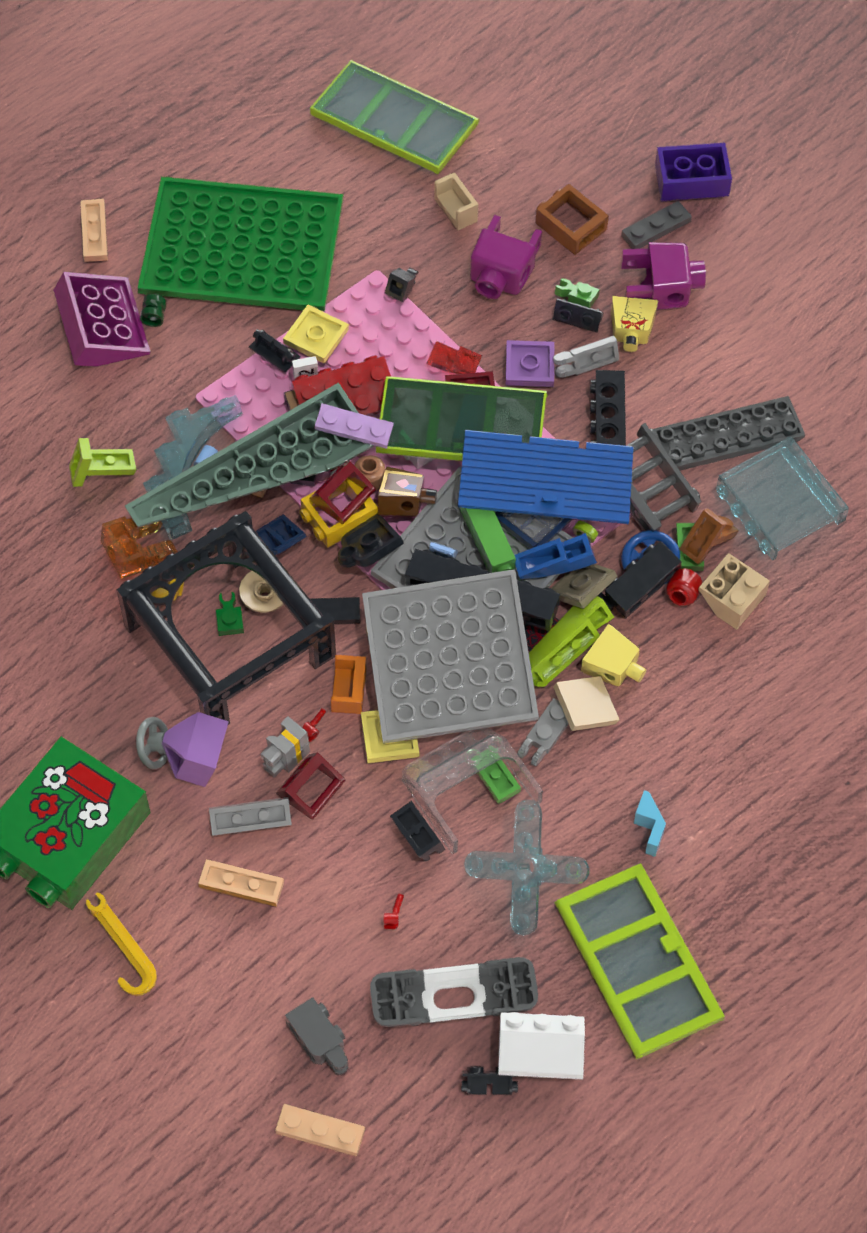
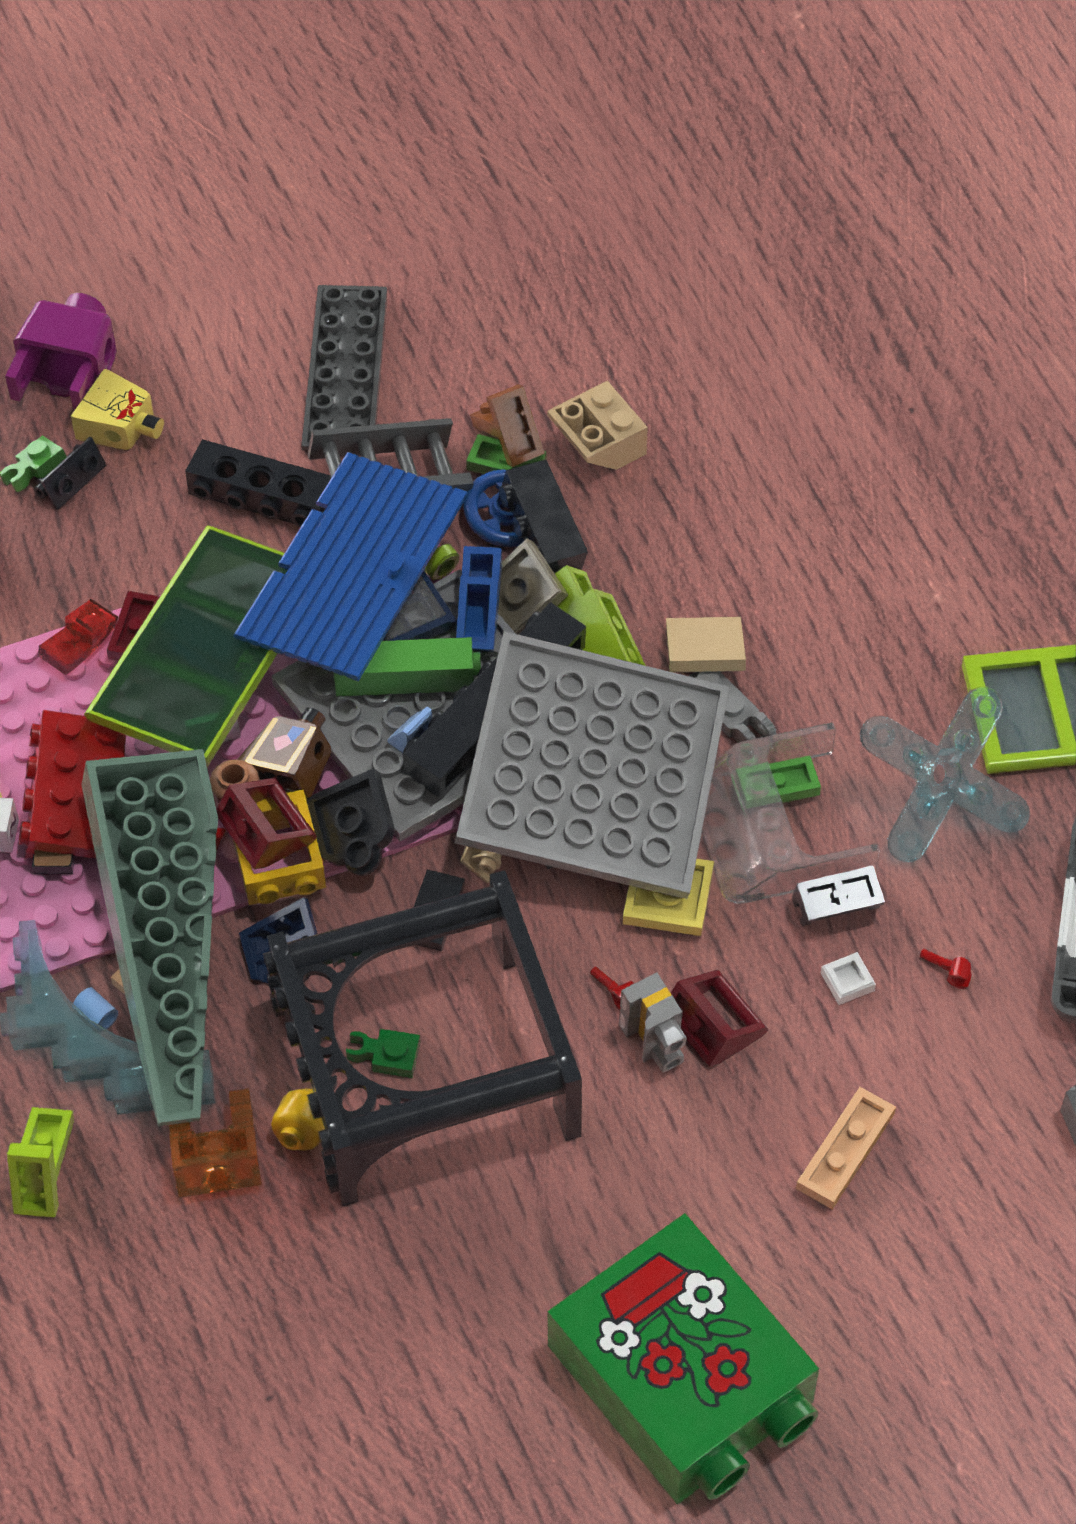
camera: 70 degrees left, 5 degrees down
yellow piece [86,892,157,996] -> none
medium lavender piece [136,712,229,787] -> none
light grey plate [209,797,292,836] -> none
tan dish [239,571,283,613] -> none
lavender plate [315,404,394,449] -> none
orange panel [331,655,366,714] -> none
medium lavender plate [506,340,554,387] -> none
light grey hinge [553,336,619,378] -> none
light yellow torso [581,624,647,686] -> none
medium azure slope [634,790,666,857] -> none
red head [666,568,703,606] -> none
clear light blue panel [716,437,849,561] -> none
none -> white tile [821,952,876,1005]

